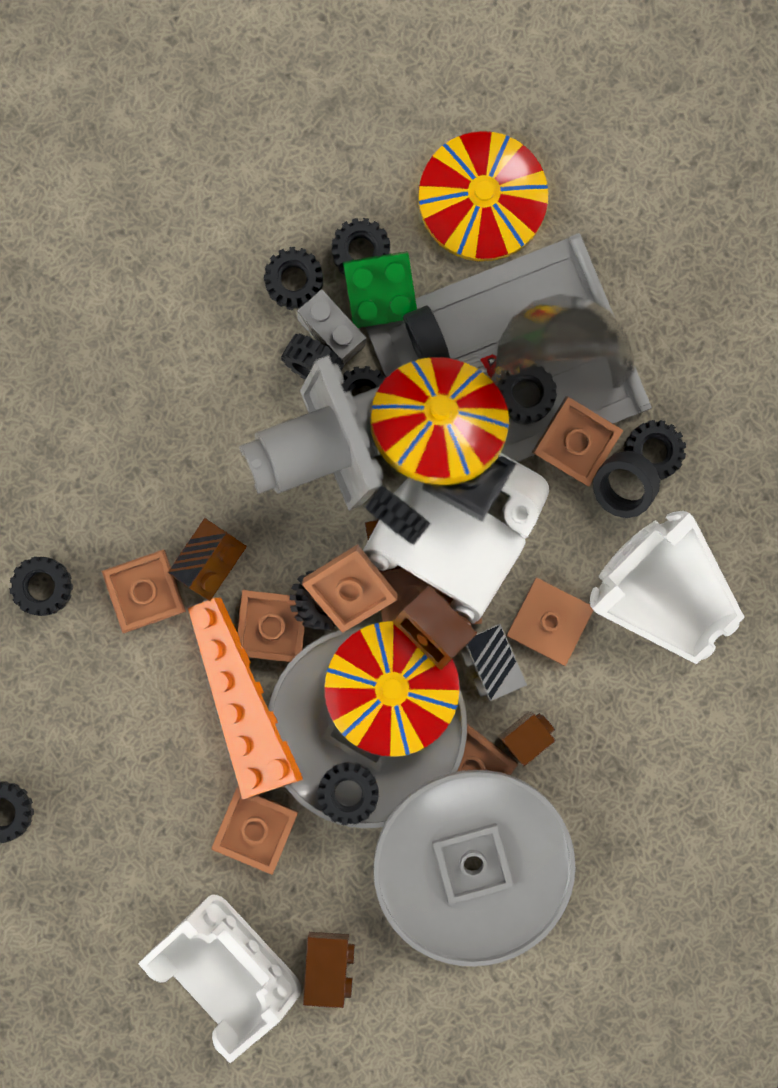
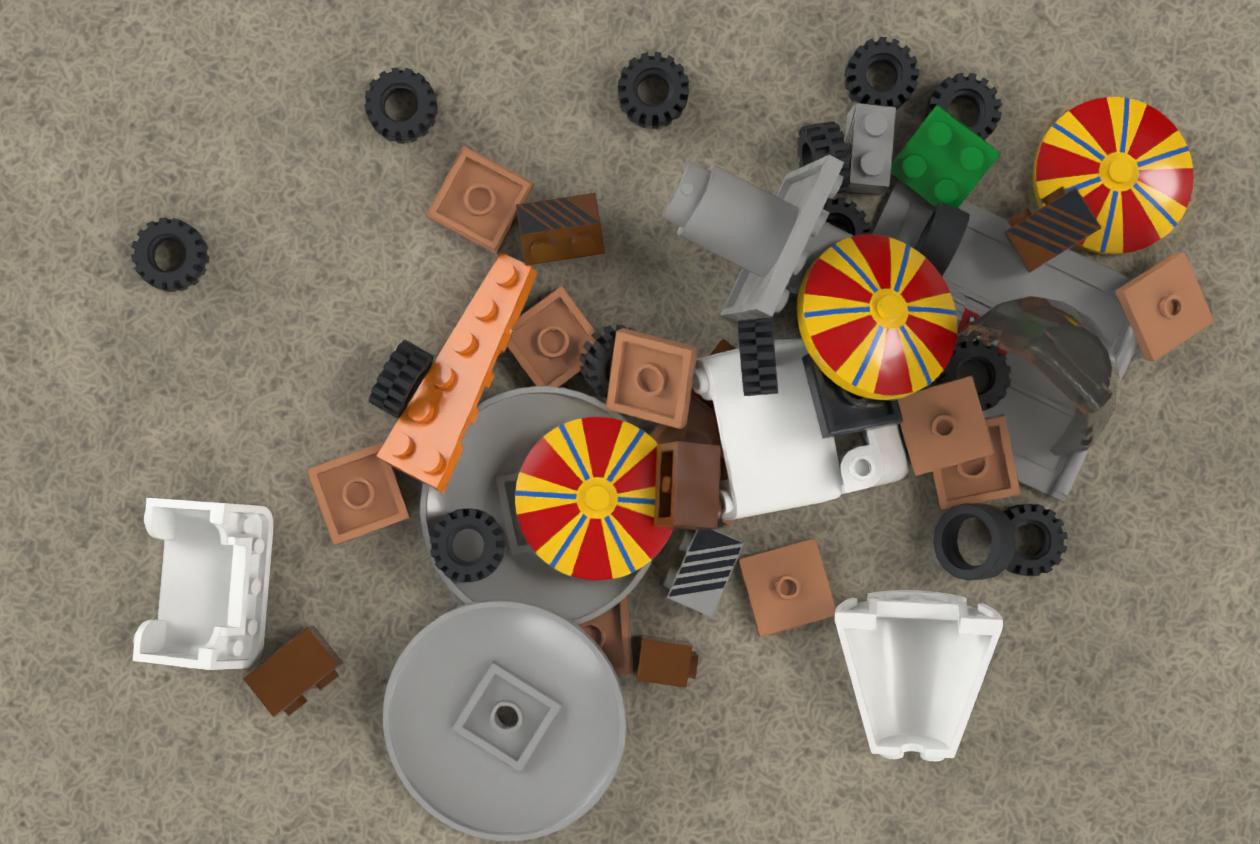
camera: 40 degrees right, 0 degrees up
none -> black tyre [368,339,434,418]
none -> black tyre [618,52,689,129]
none -> nougat plate [898,374,995,476]
none -> brick [1004,186,1102,273]
none -> nougat plate [1115,252,1215,361]

